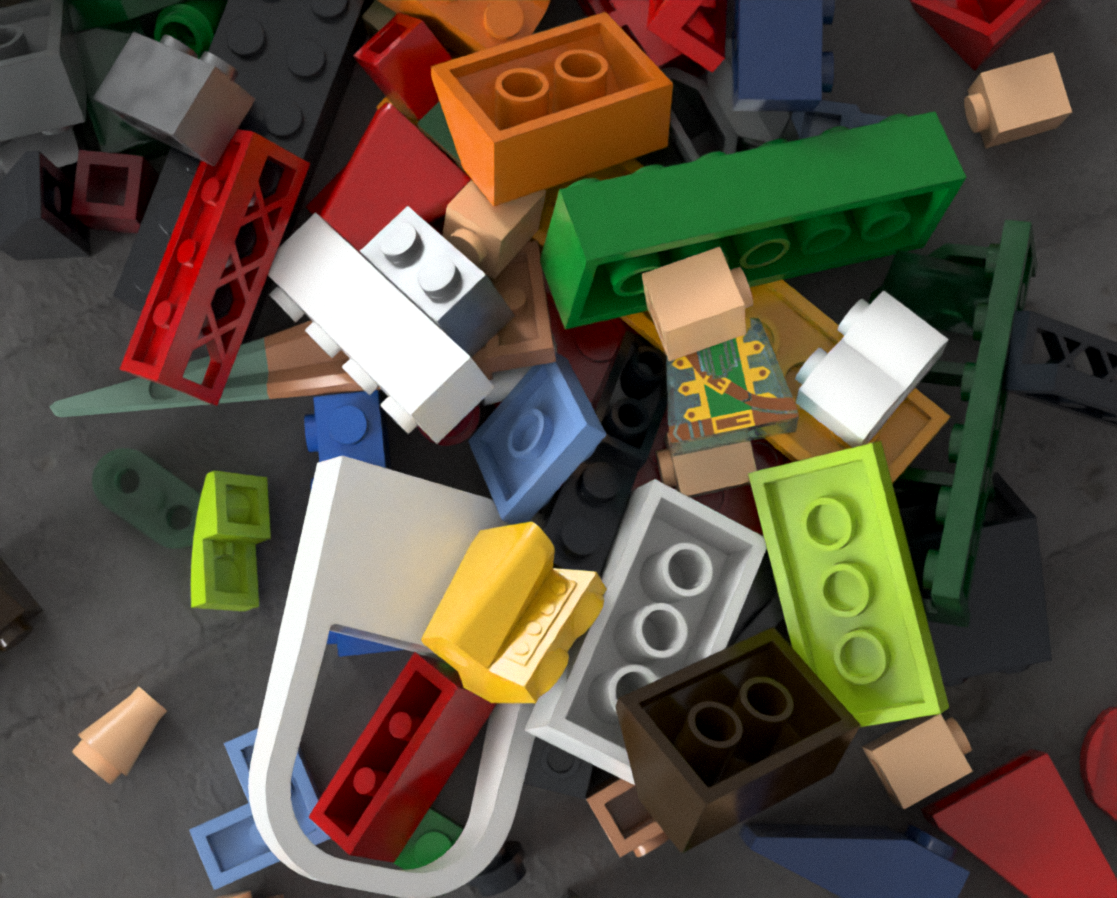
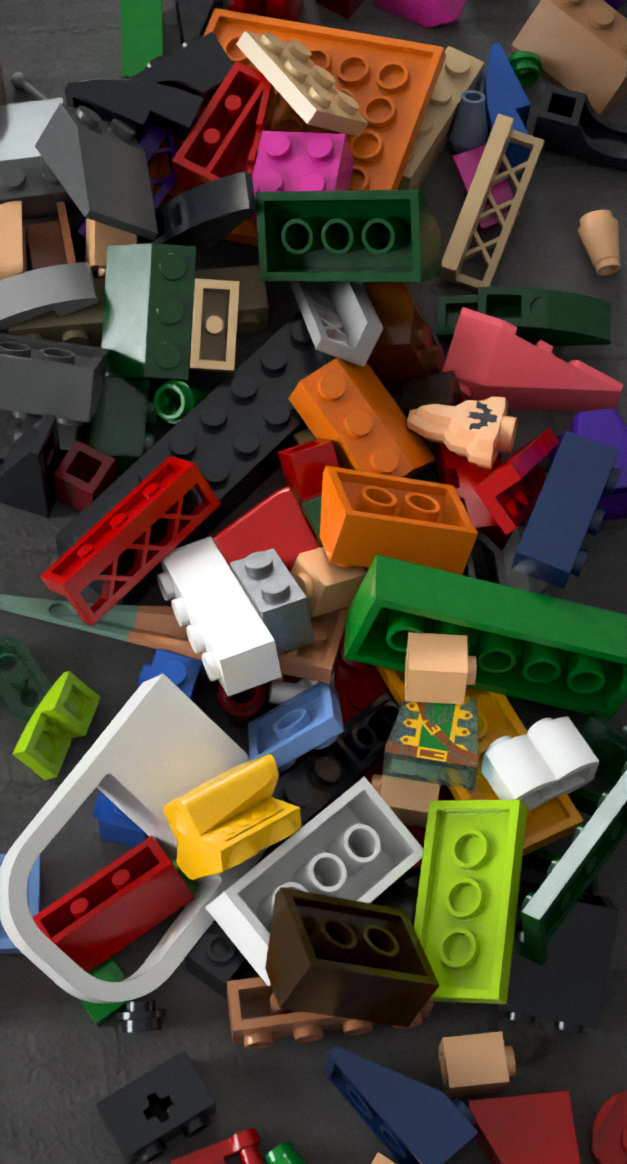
camera: 15 degrees right, 20 degrees down
flat silver brick [93,32,256,167] -> none

